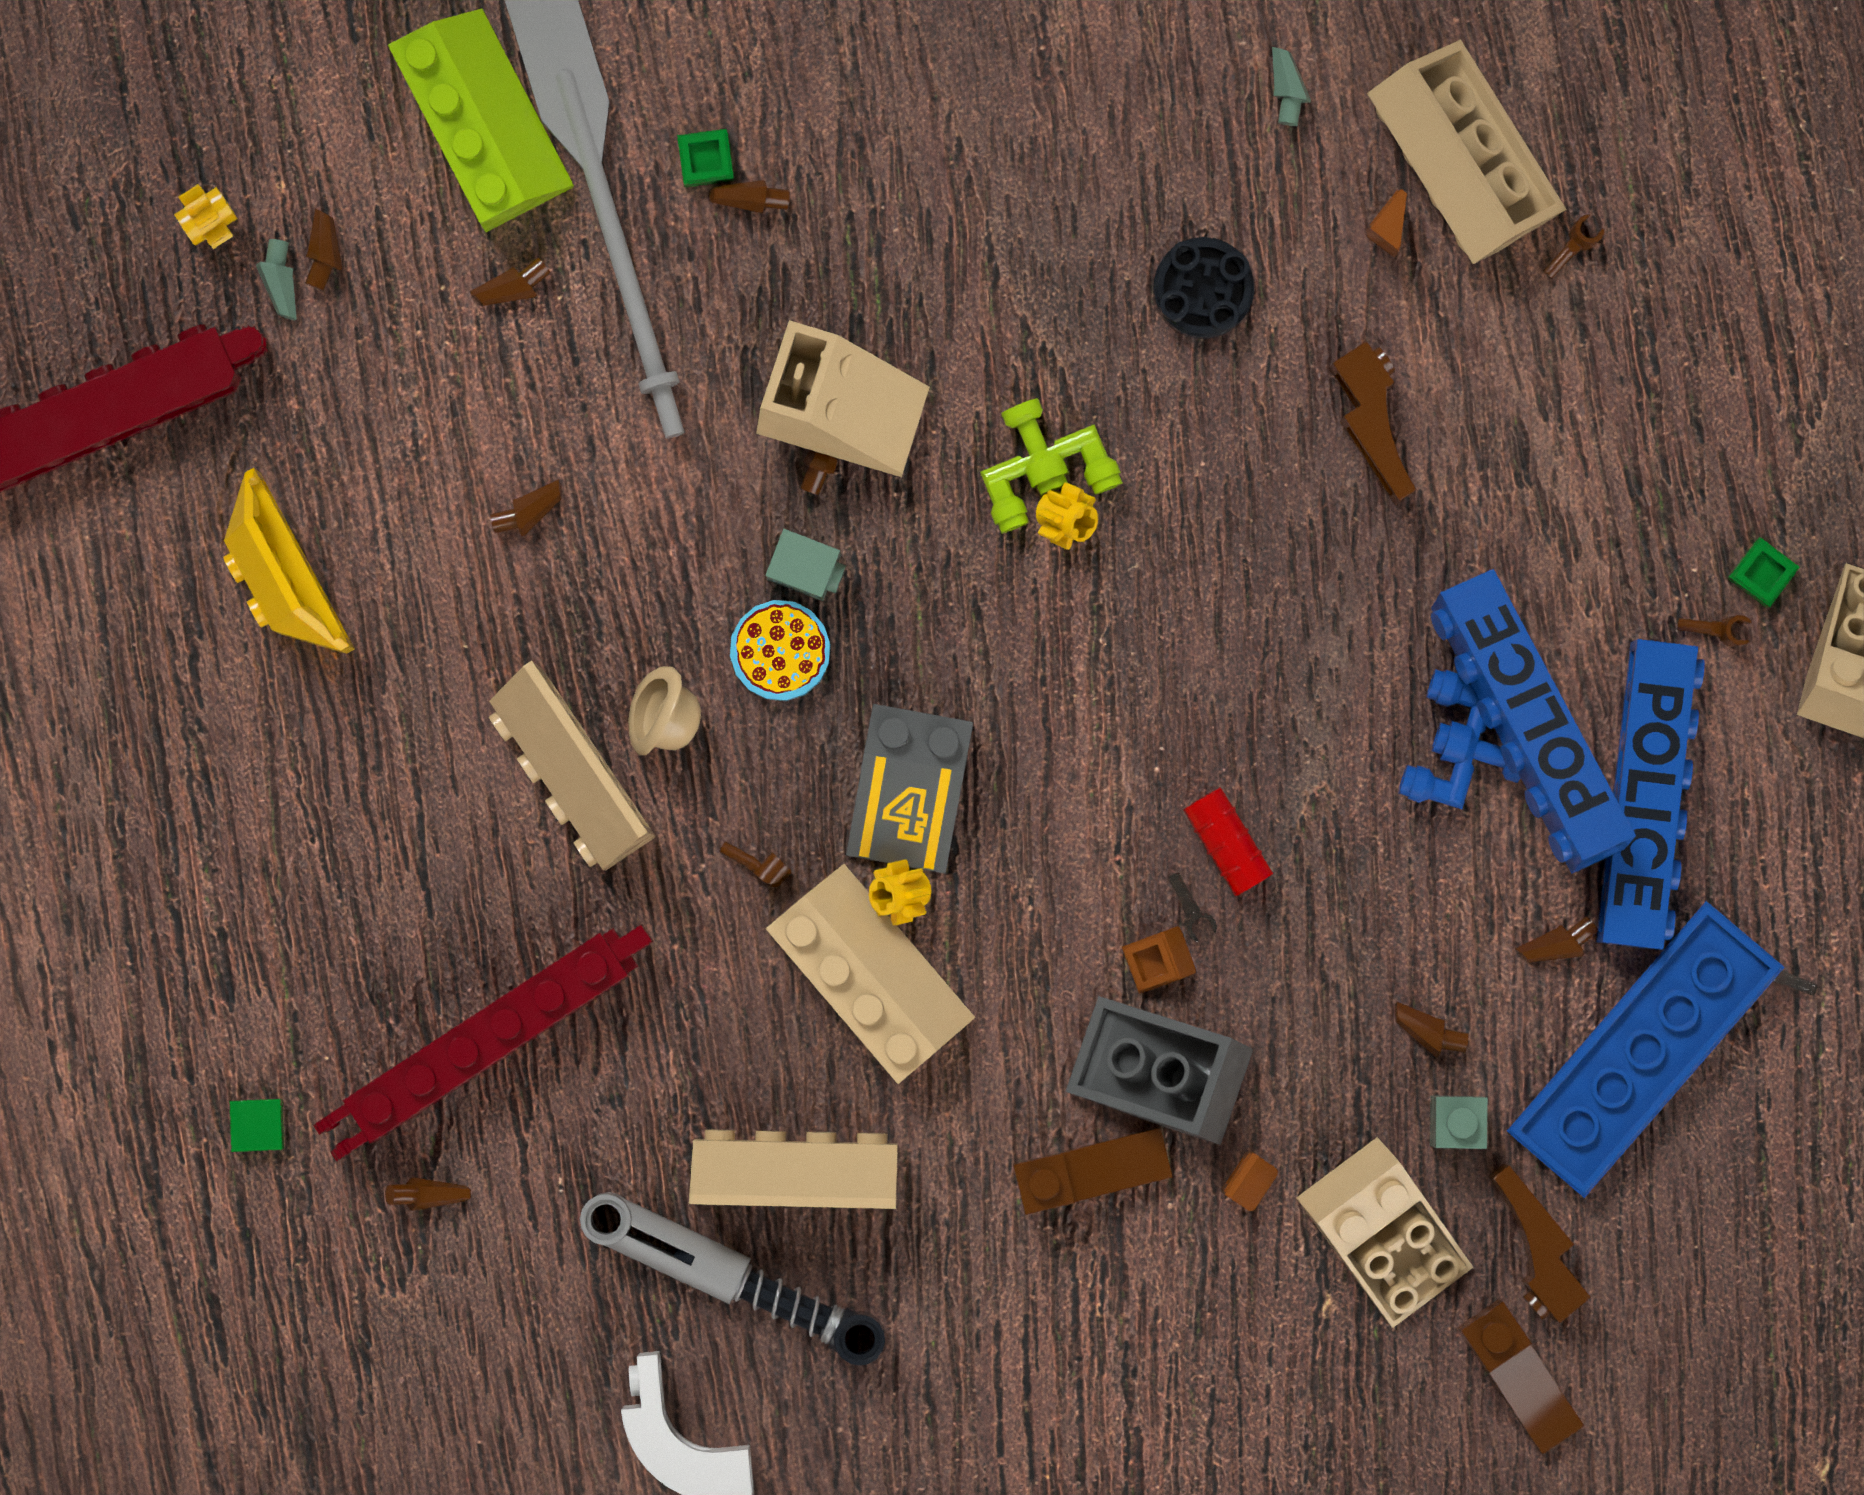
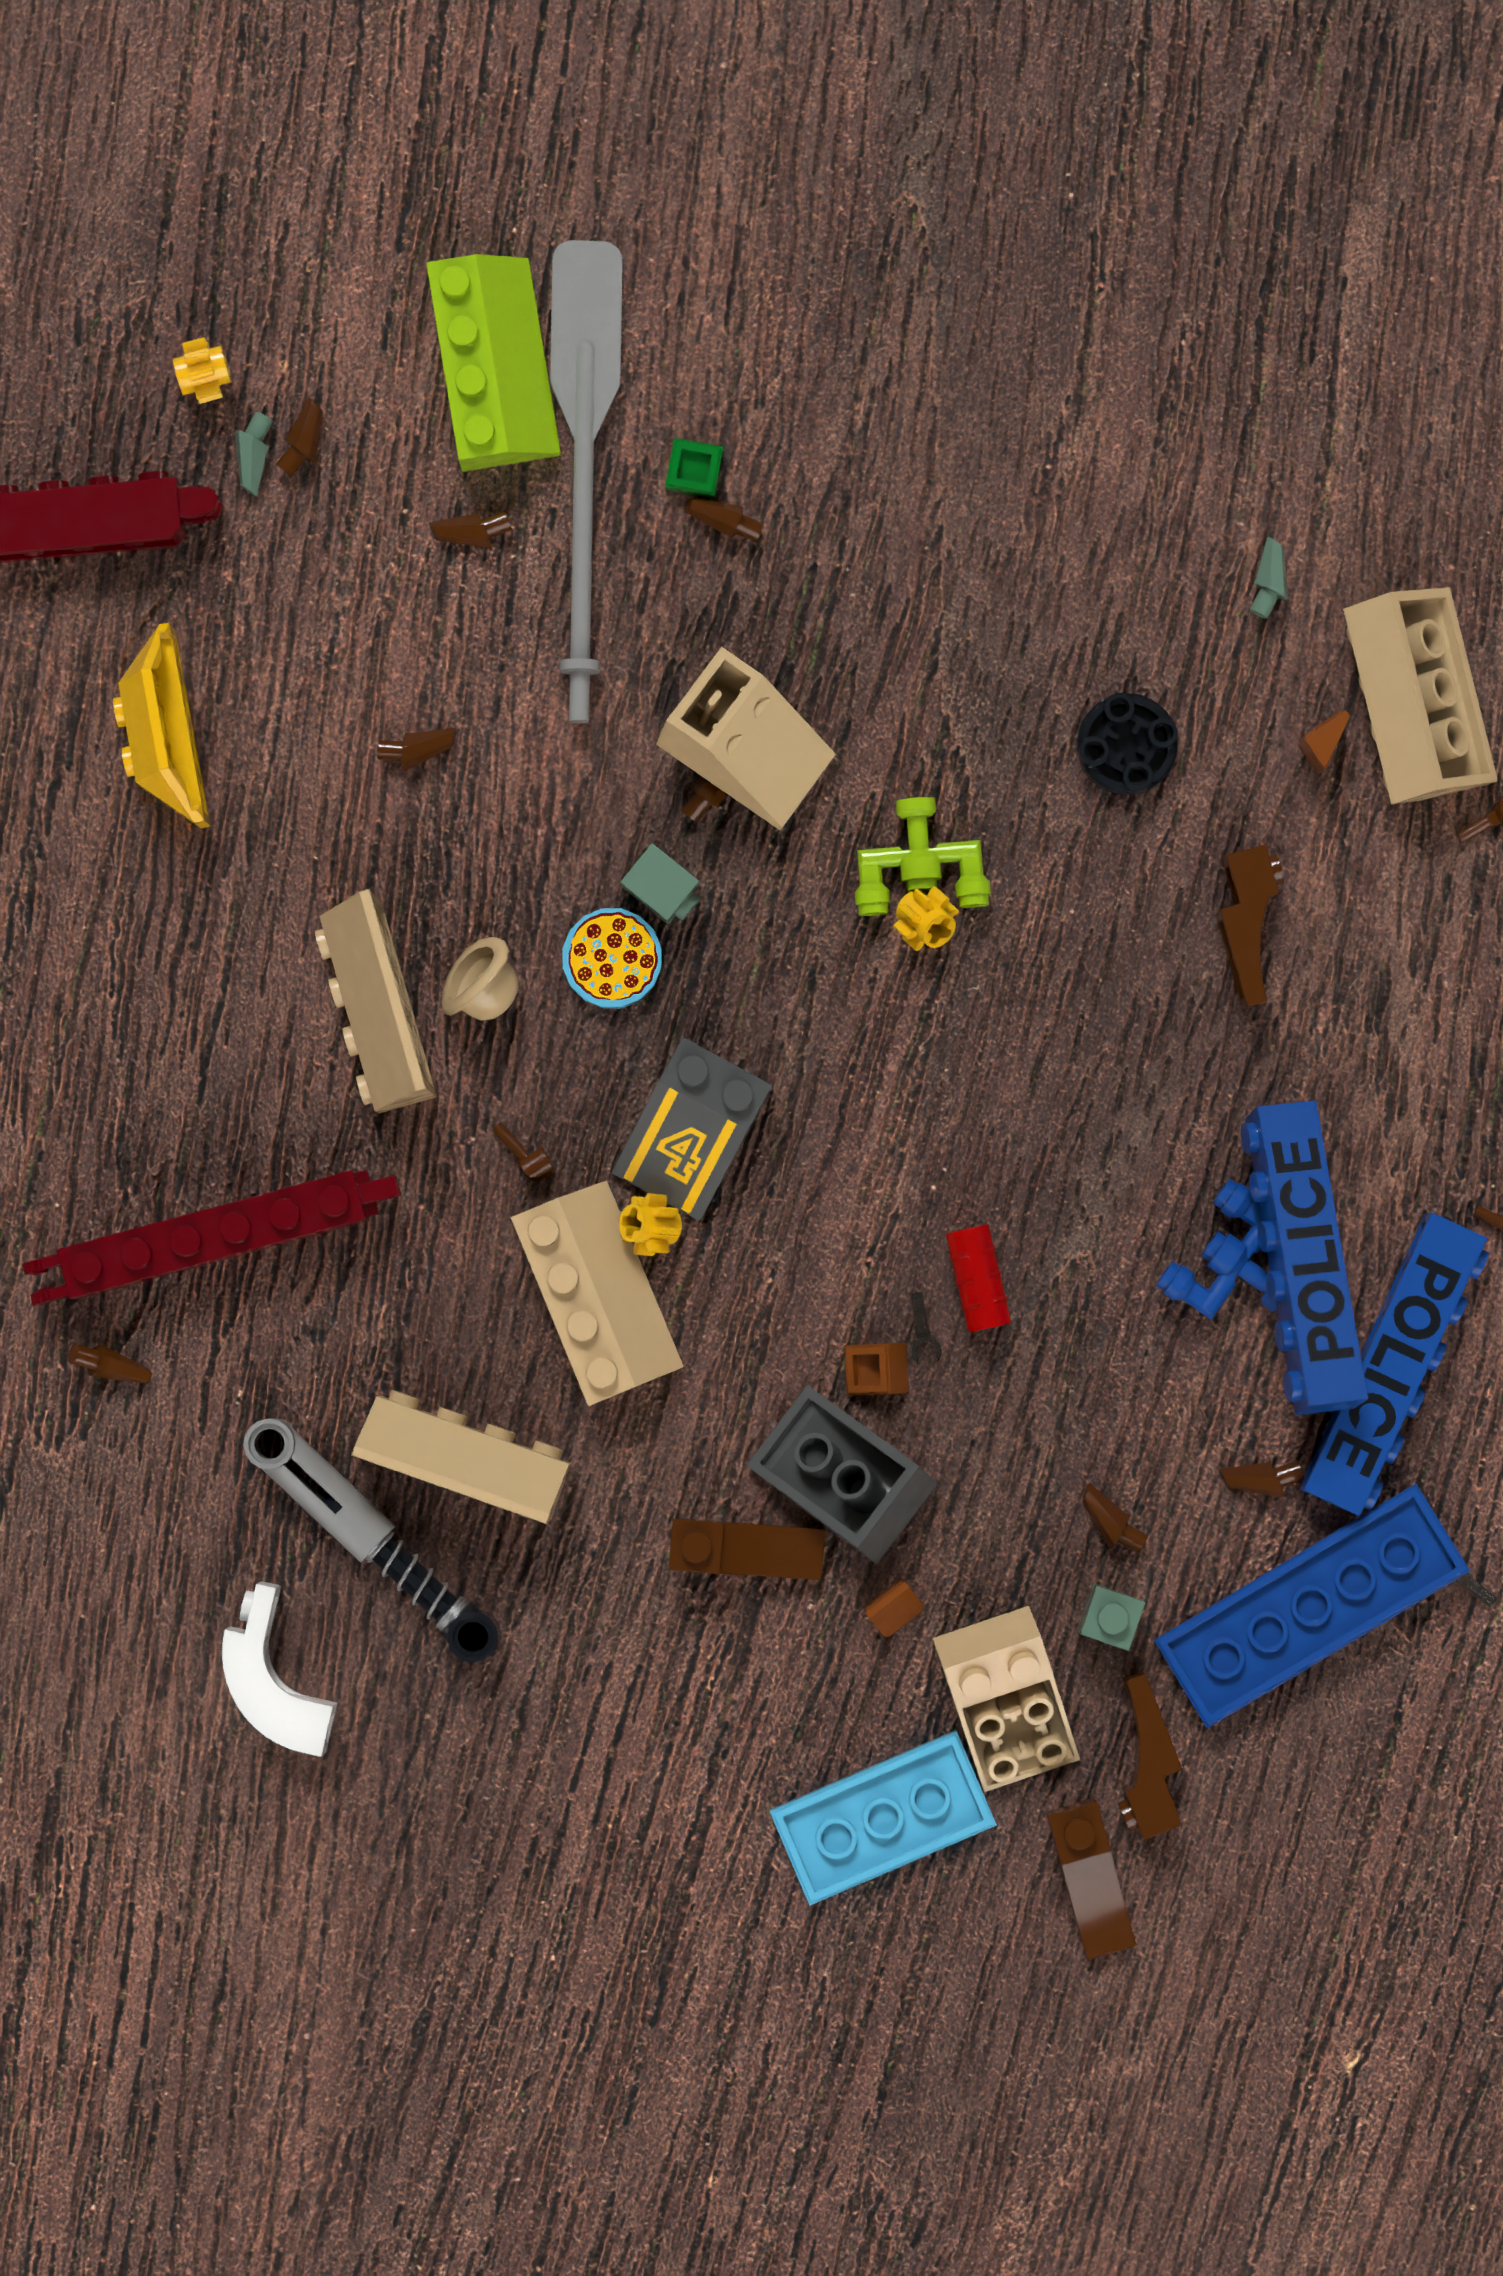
camera: 25 degrees right, 0 degrees up
none -> medium azure tile [770,1730,997,1906]

